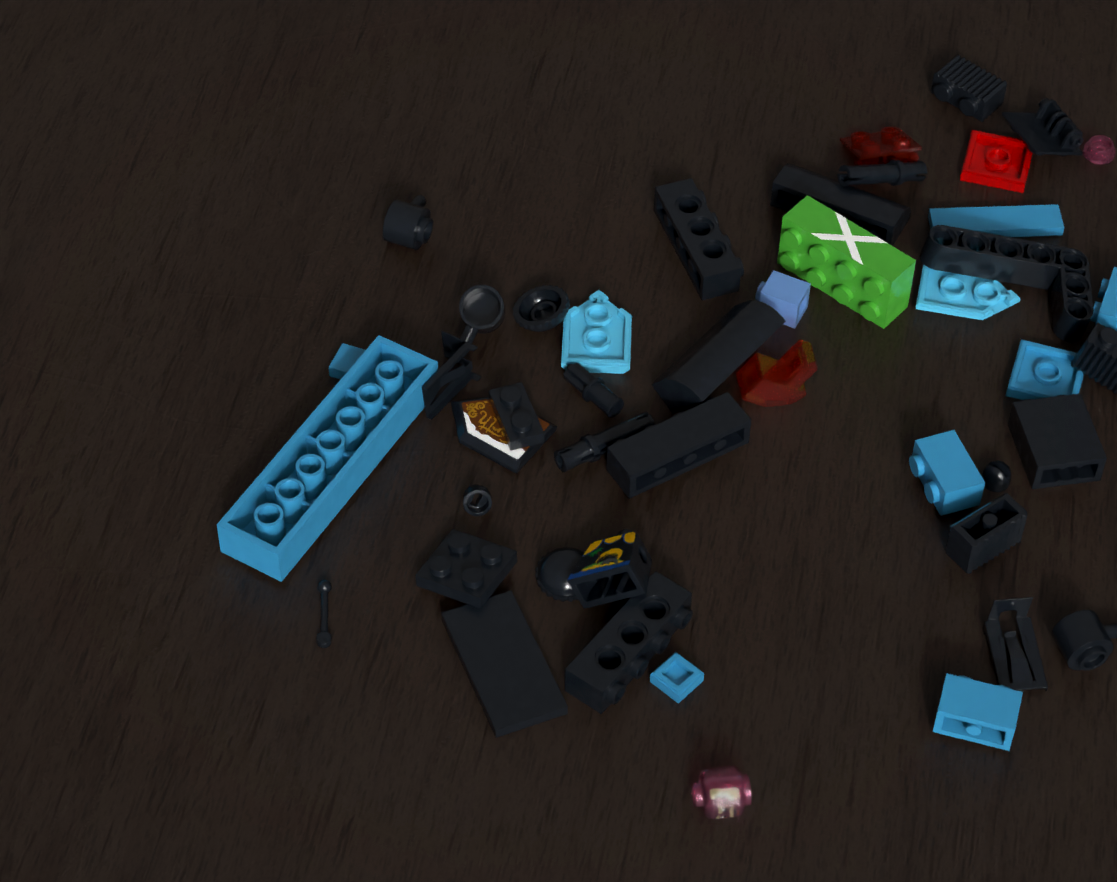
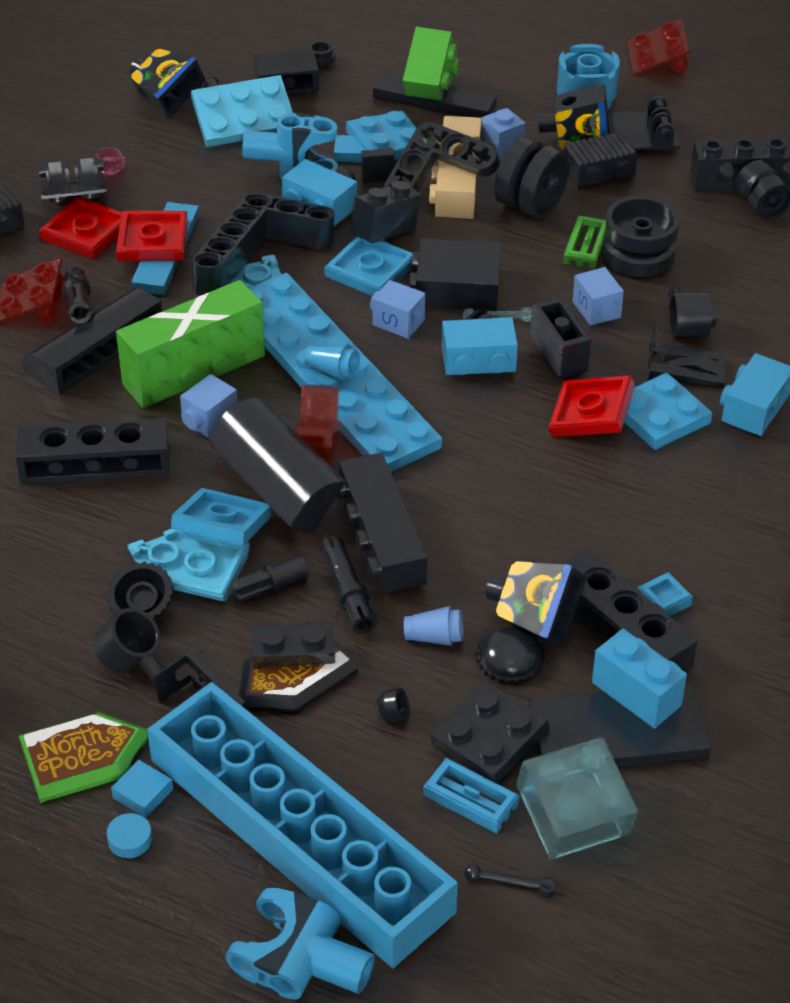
camera: 75 degrees left, 5 degrees down
none -> tile [18,712,149,803]
none -> dark azure tile [107,813,152,858]
none -> red tile [116,211,188,261]
none -> dark azure plate [171,488,272,547]
none -> dark azure connector [225,888,375,1000]
none -> dark azure plate [249,272,442,472]
none -> dark azure cone [304,345,360,380]
none -> medium blue brick [370,280,426,339]
none -> medium blue cone [404,606,464,646]
none -> dark azure tile [423,758,519,834]
none -> clear light blue hinge [463,307,533,321]
none -> clear light blue brick [516,737,638,860]
none -> red tile [548,376,635,437]
none -> medium blue brick [572,267,624,326]
none -> dark azure brick [592,629,687,729]
none -> dark azure plate [624,373,712,450]

